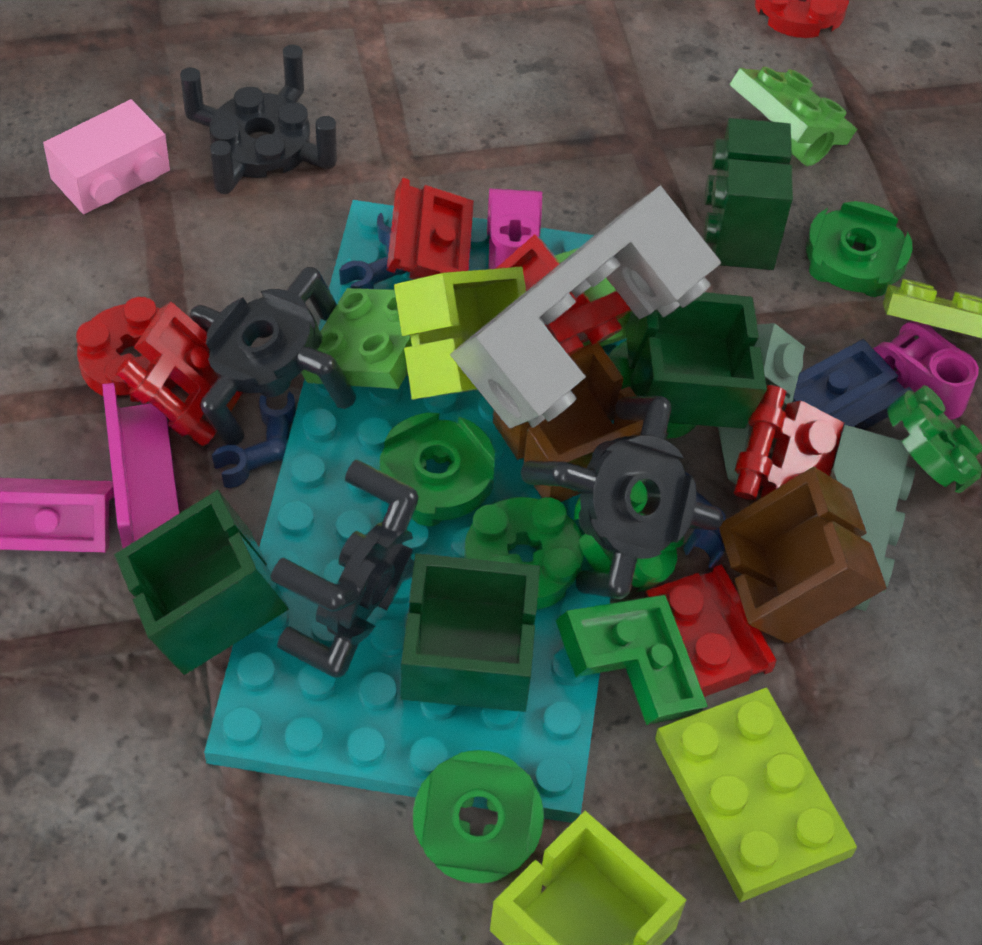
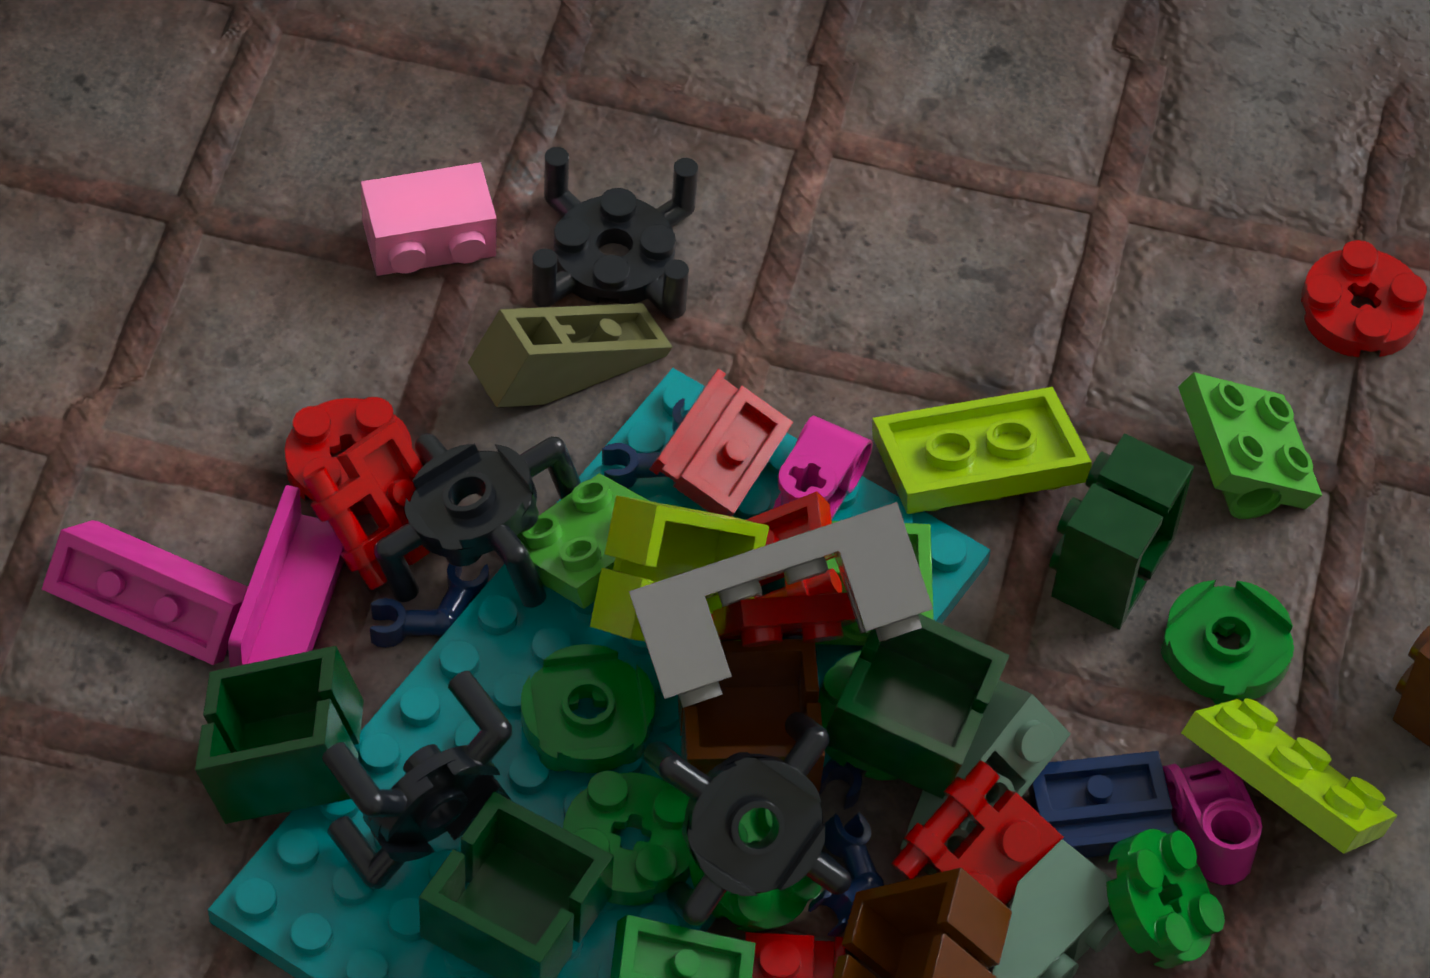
camera: 25 degrees right, 0 degrees up
none -> olive slope [468,303,673,408]
none -> lime plate [872,387,1092,514]

